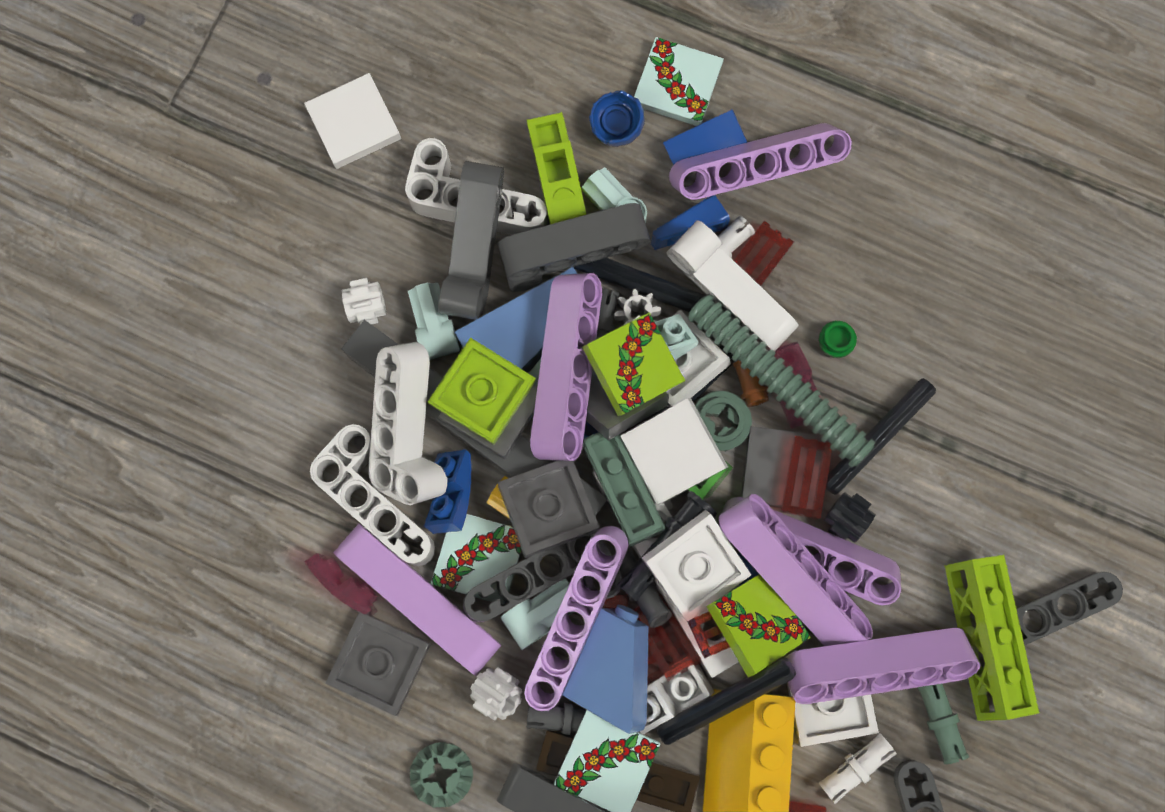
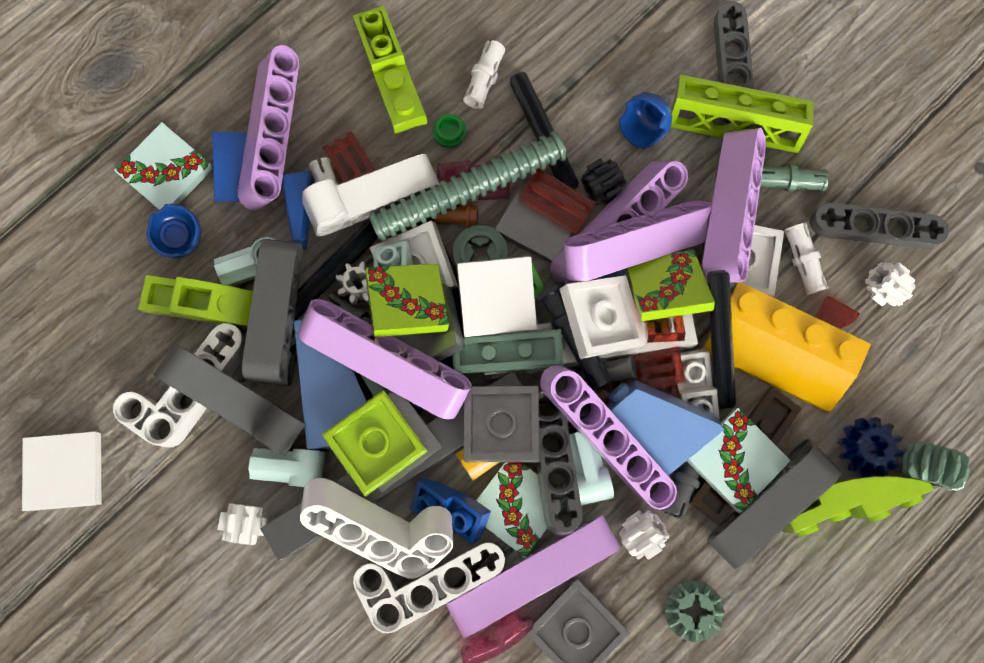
camera: 75 degrees left, 0 degrees up
none -> lime slope [353,6,427,134]
none -> white pin [463,40,505,109]
none -> blue hair [619,92,672,149]

